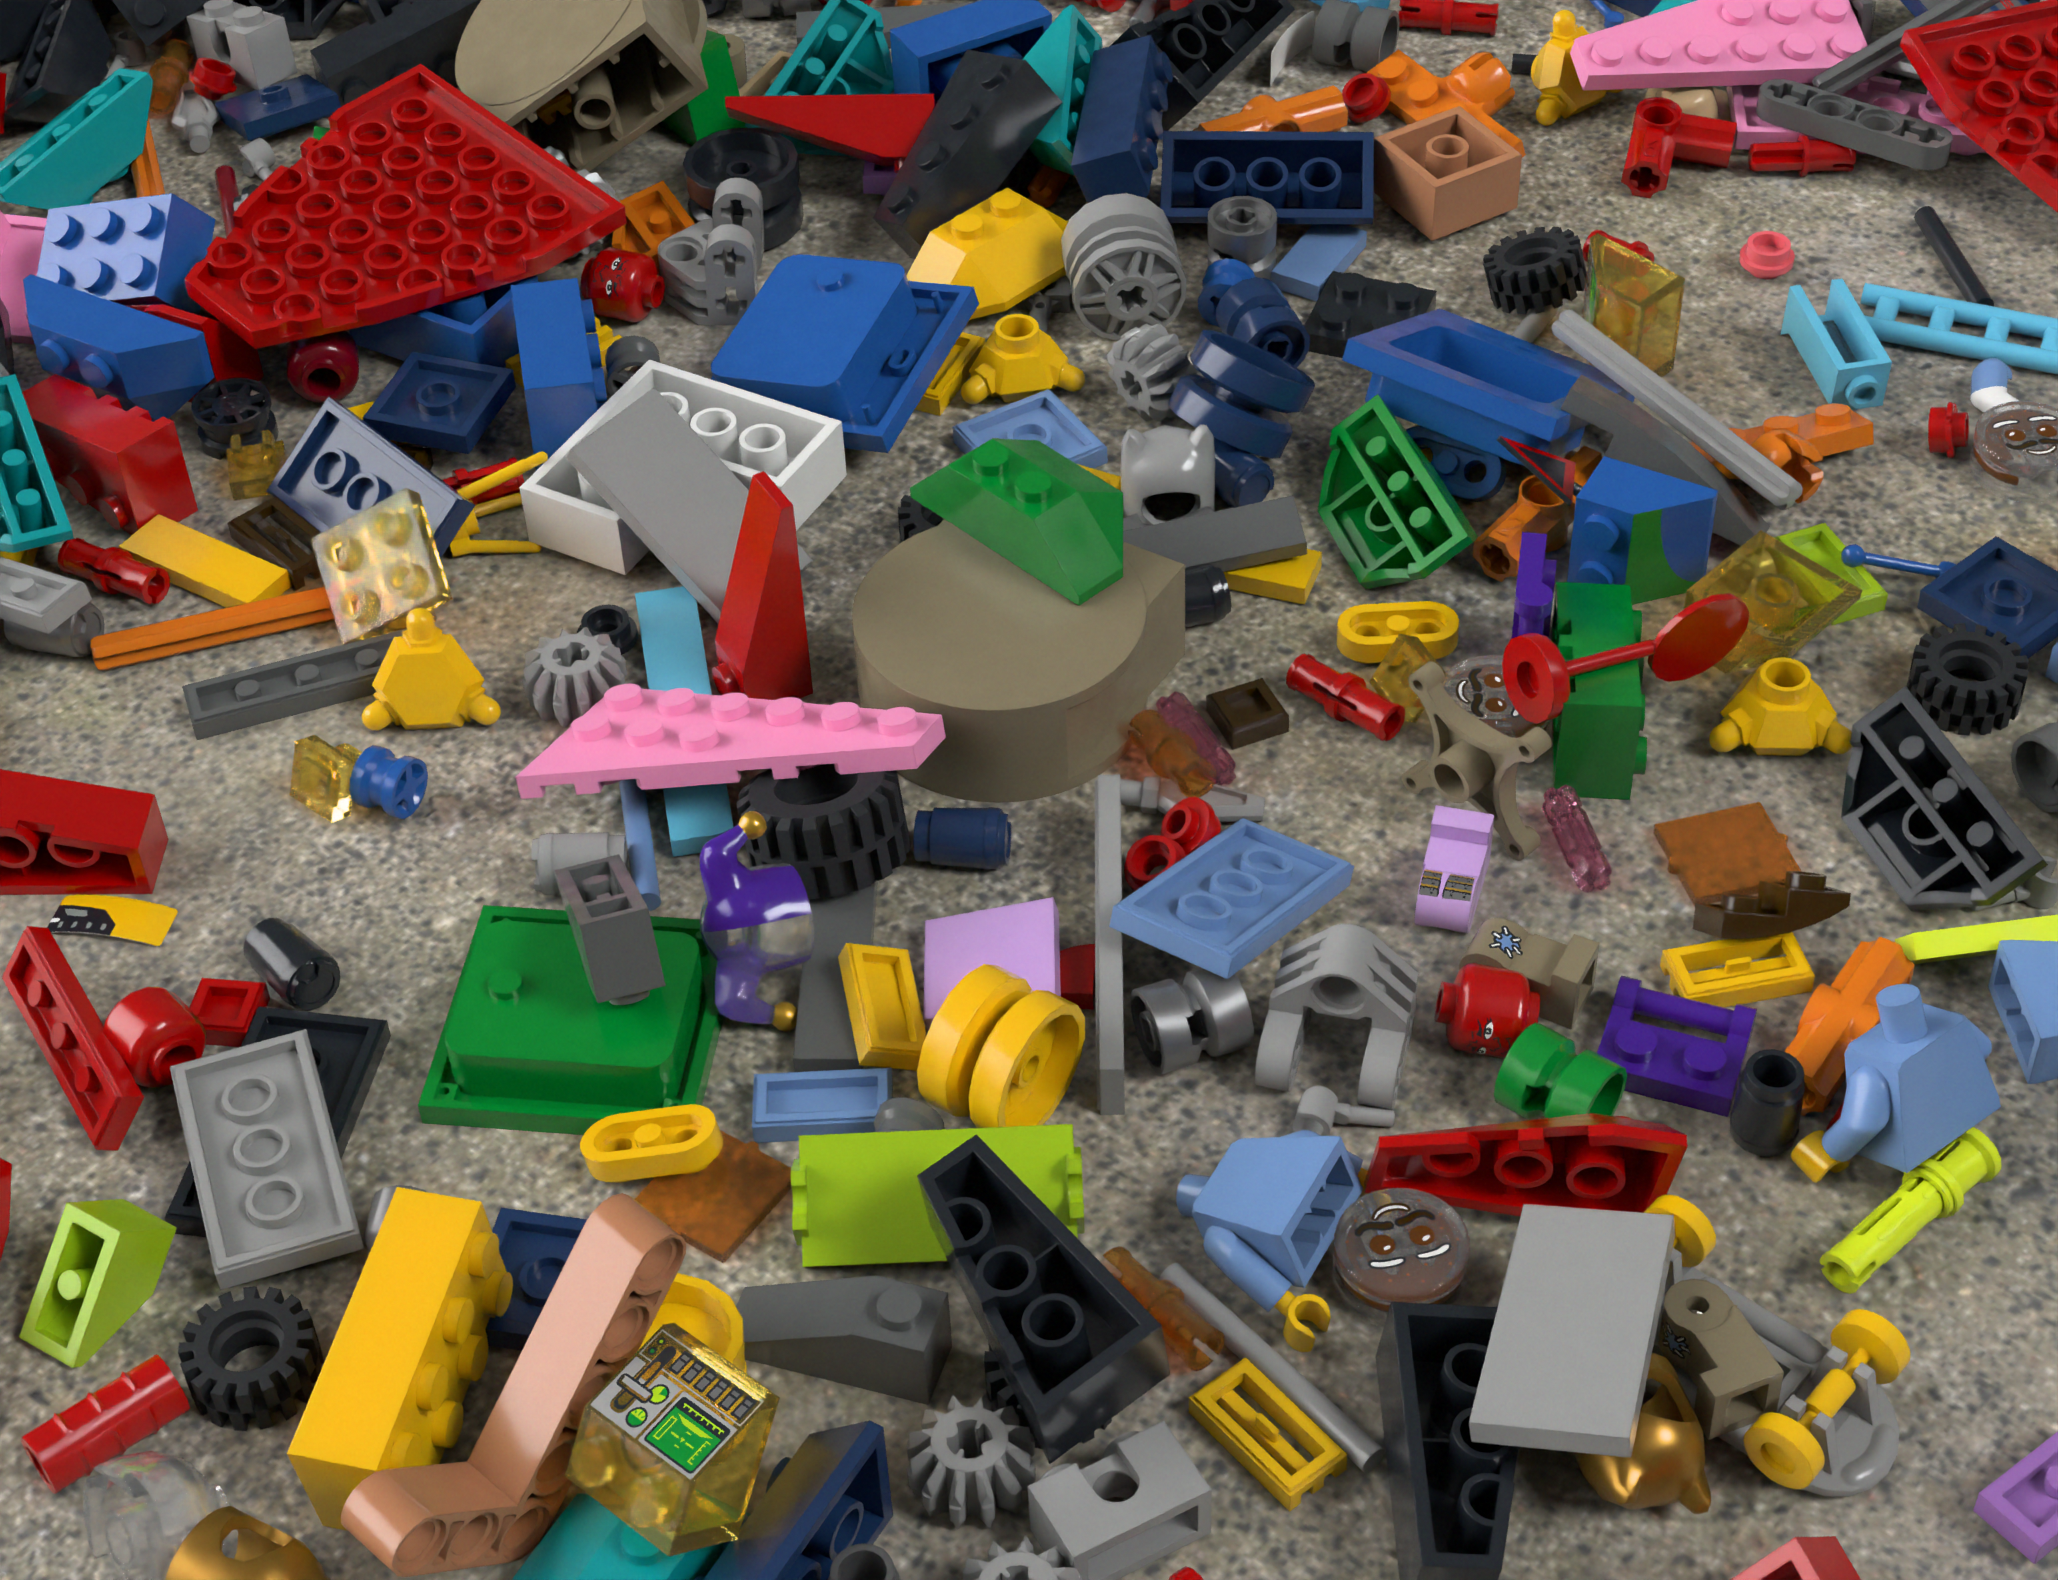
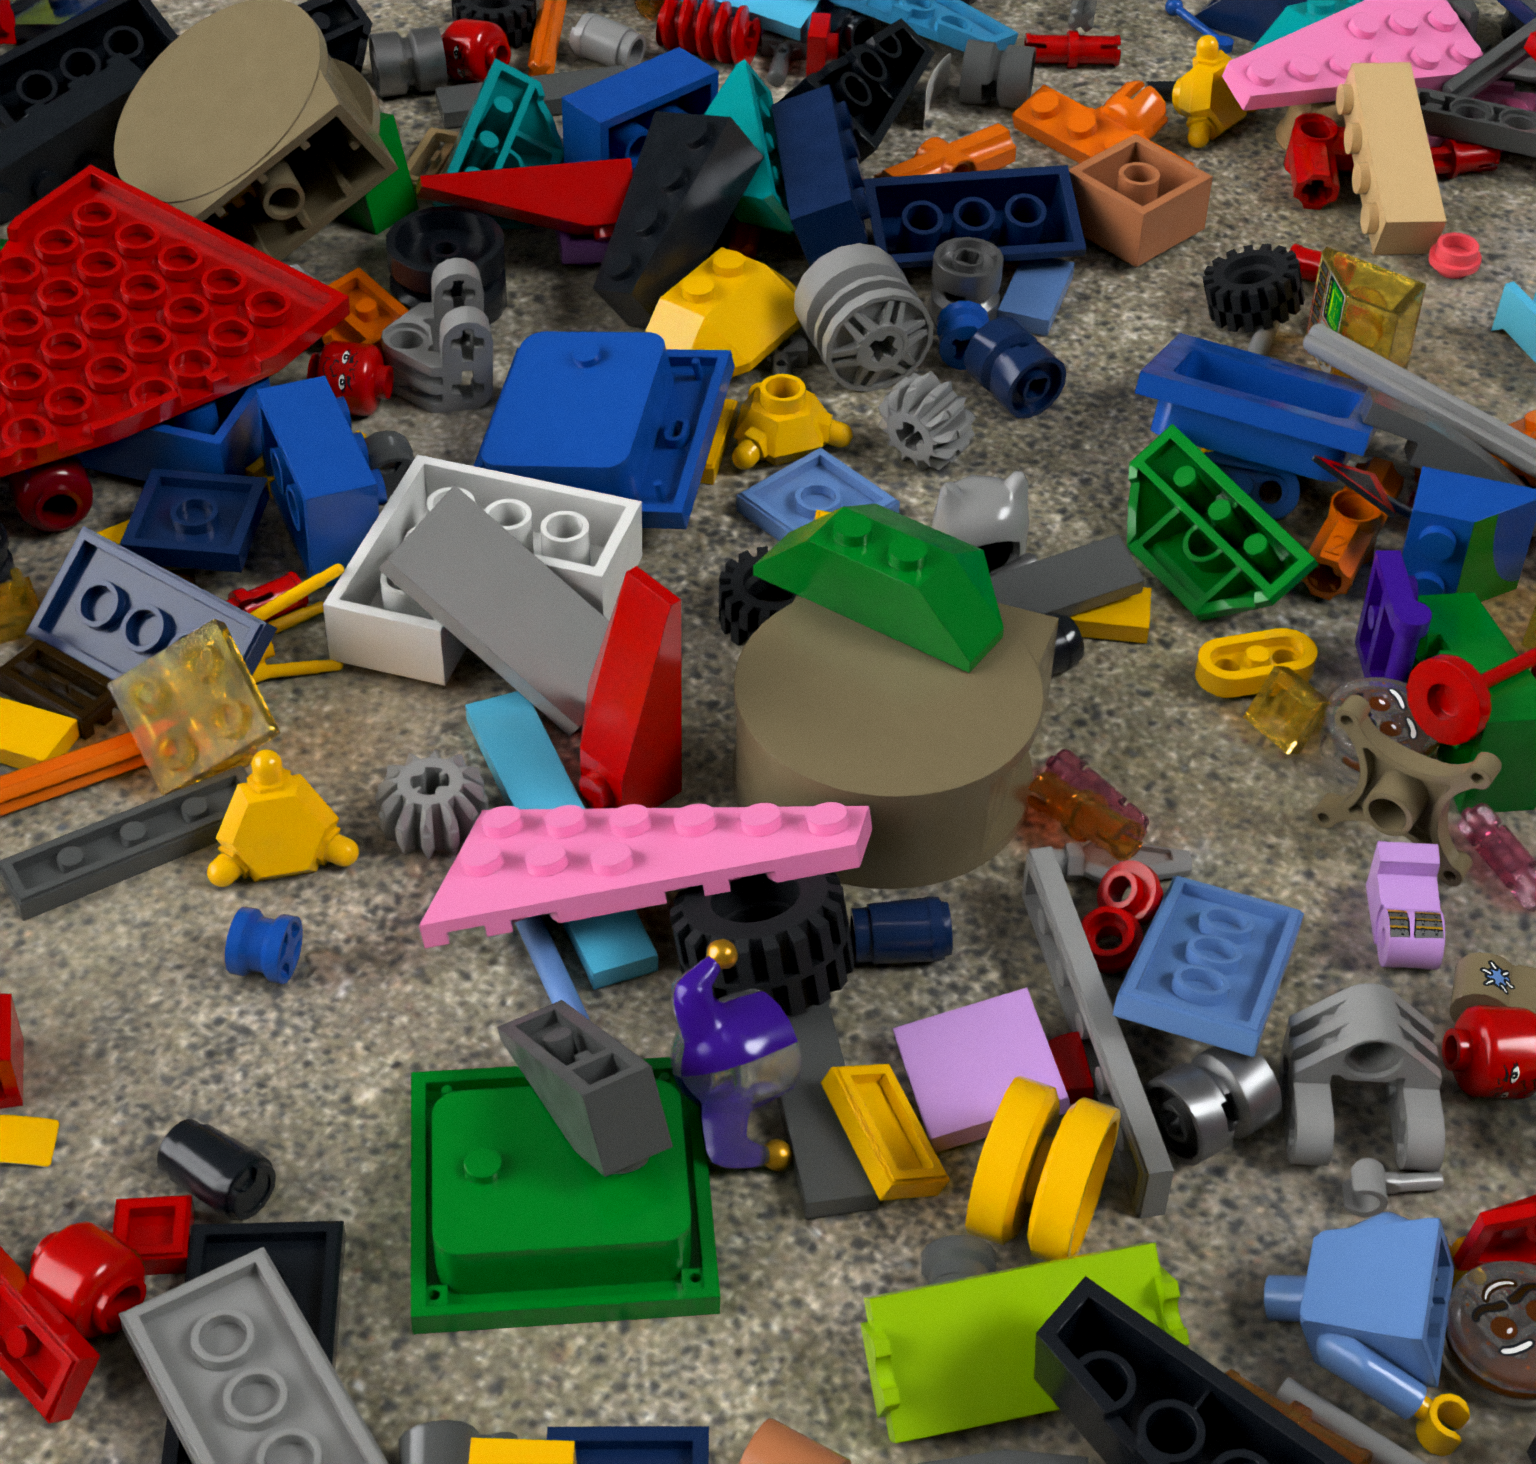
camera: 15 degrees left, 0 degrees up
clear yellow tile [290,735,363,823] -> none
light grey piece [531,832,629,896] -> none
black plate [577,604,638,655] -> none
yellow plate [580,1104,723,1183] -> none
clear orange piece [635,1130,792,1263] -> none
medium blue tile [752,1068,893,1143] -> none
dark blue wheel [1168,330,1315,459] -> none
dark brown tile [1206,678,1289,750] -> none
dark blue piece [1214,438,1274,508] -> none
red pin [1286,653,1405,741] -> none
black plate [1304,271,1437,358] -> none
red plate [1342,73,1391,123] -> none
none -> tan brick [1336,62,1447,255]

